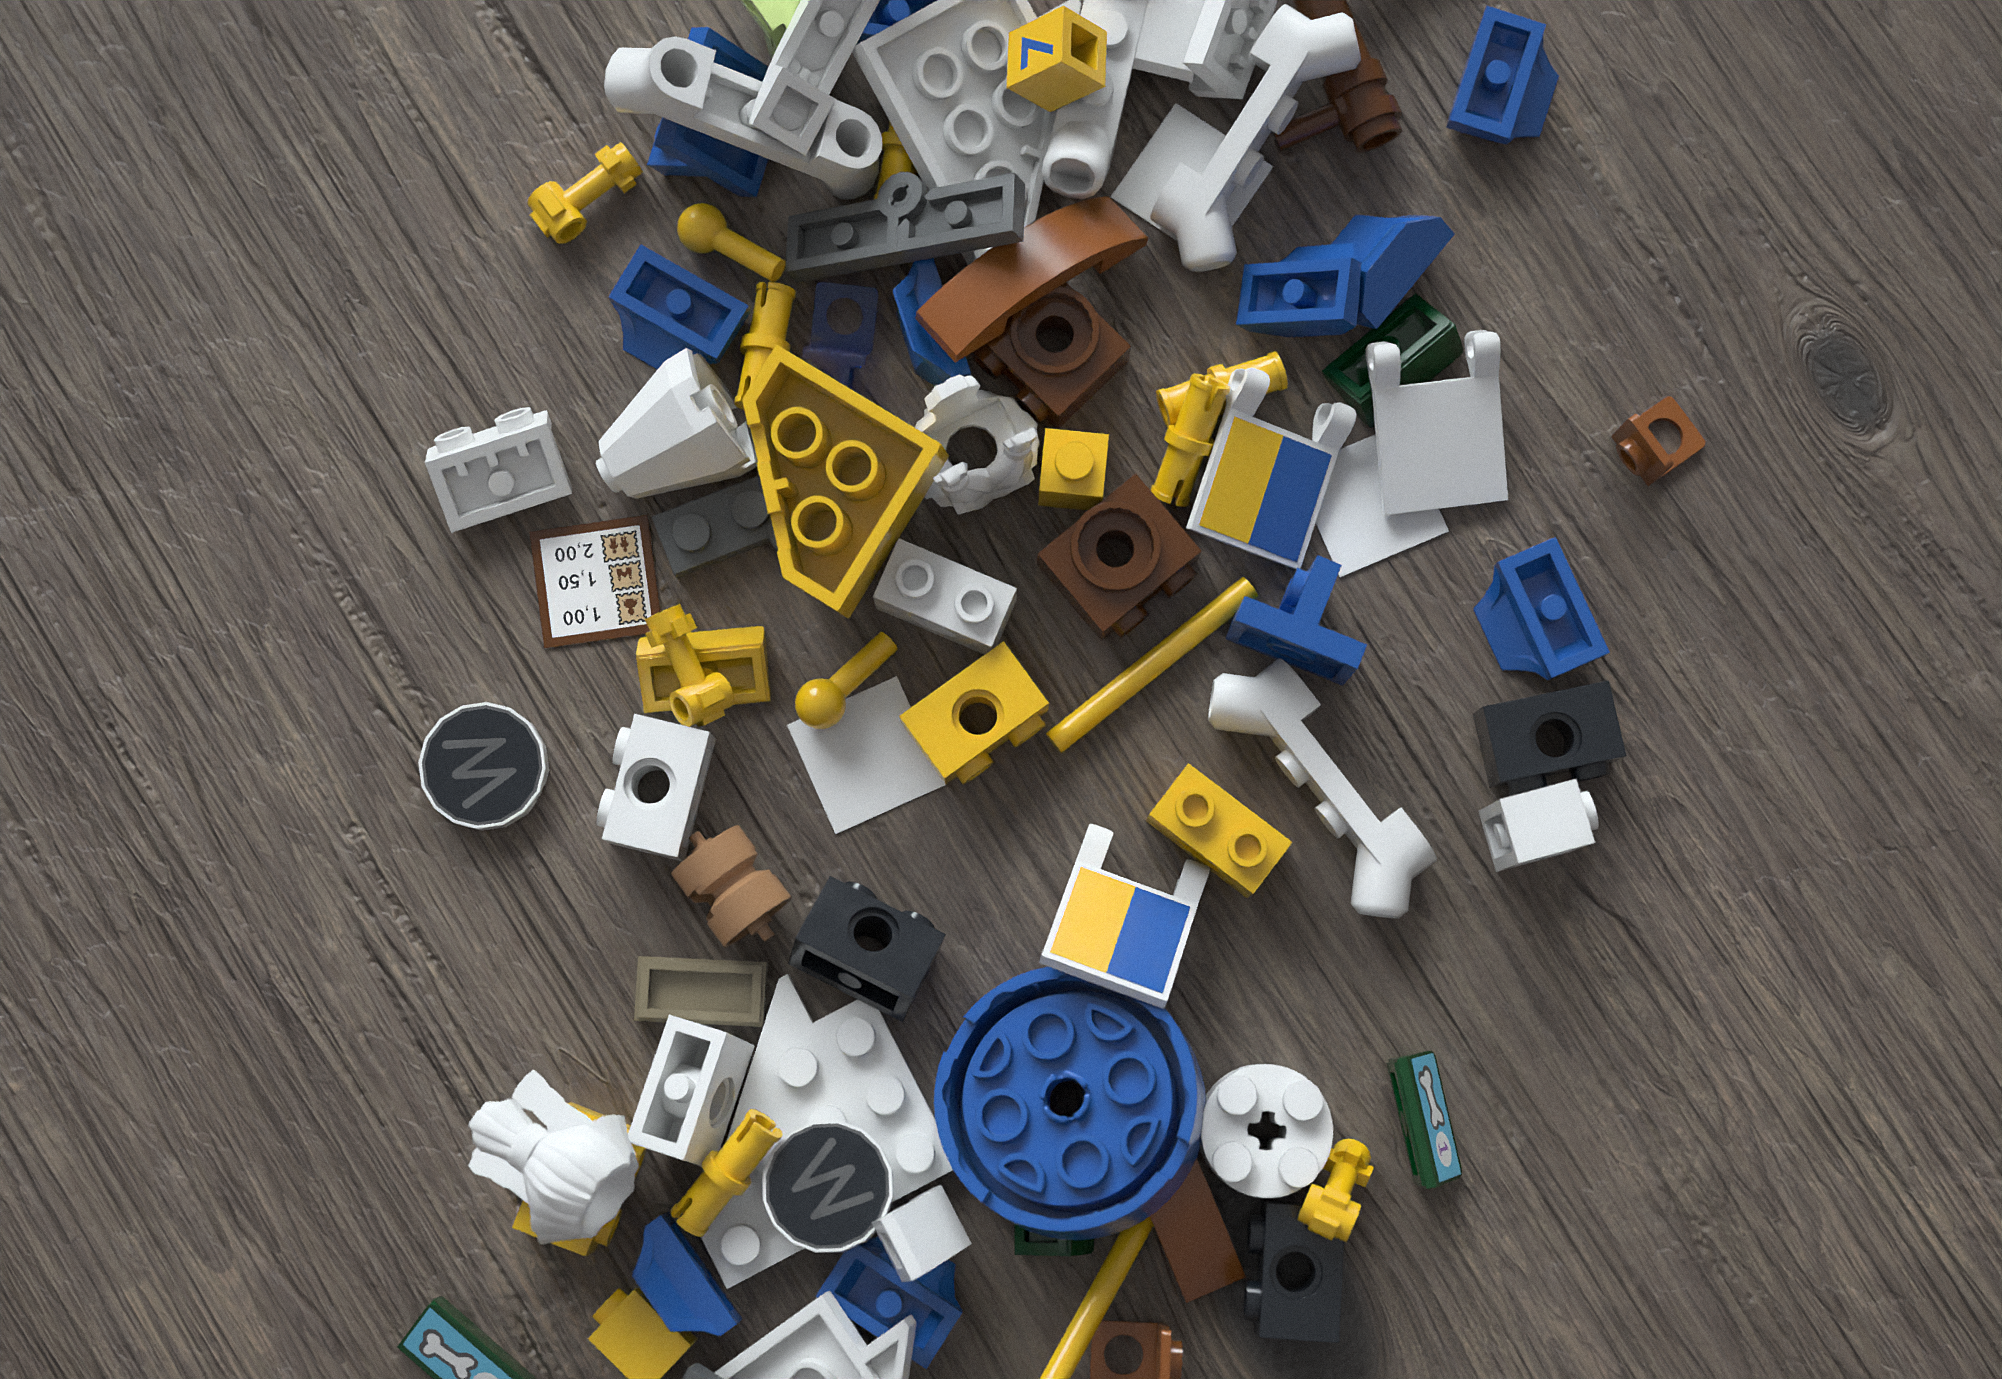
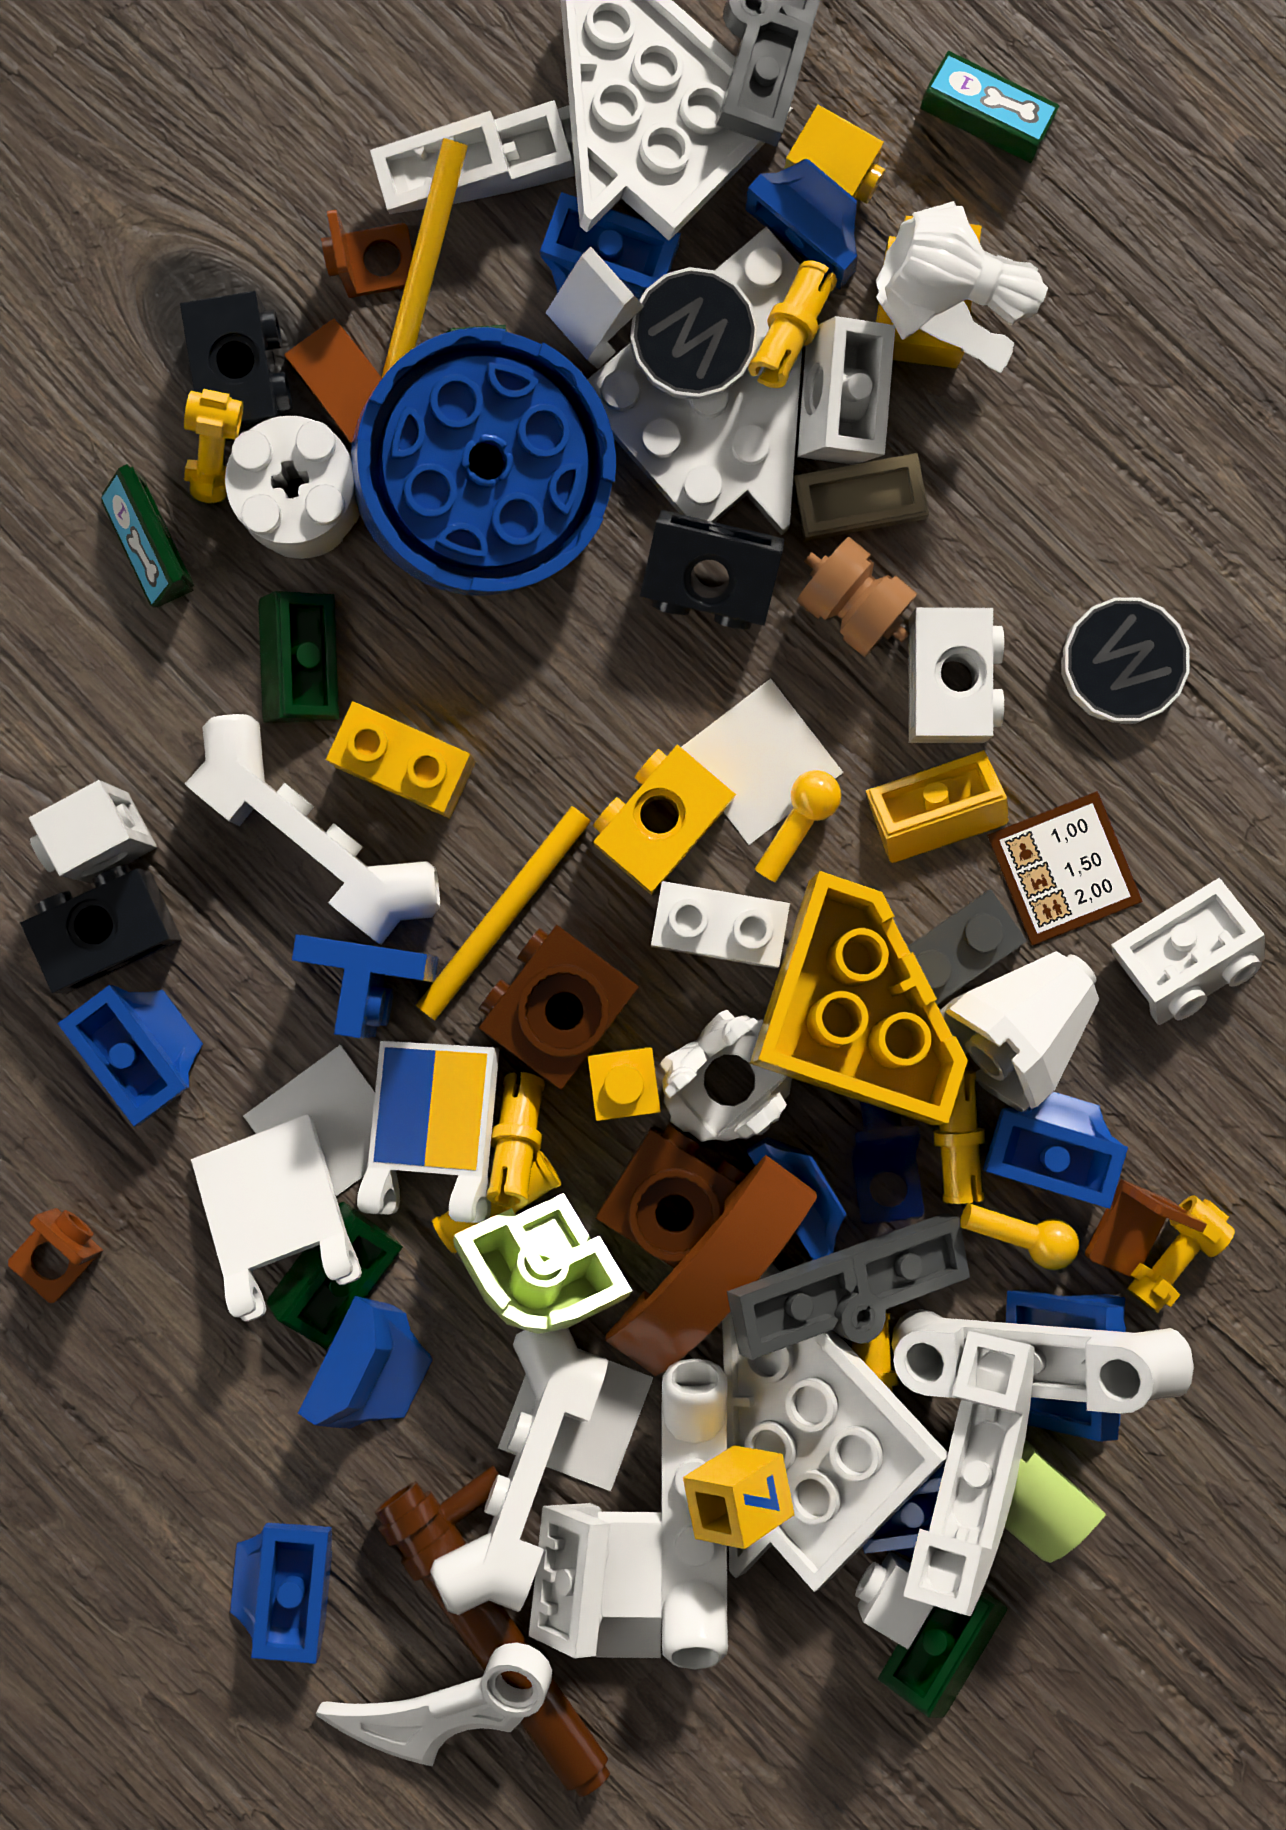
camera: 165 degrees right, 5 degrees up
yellow bar [645,604,734,727] -> none
flag [1039,824,1210,1009] -> none
blue slope [1236,243,1361,337] -> none
none -> dark green slope [258,591,339,723]
none -> brick [453,1193,632,1334]
none -> dark orange bracket [1085,1179,1207,1278]

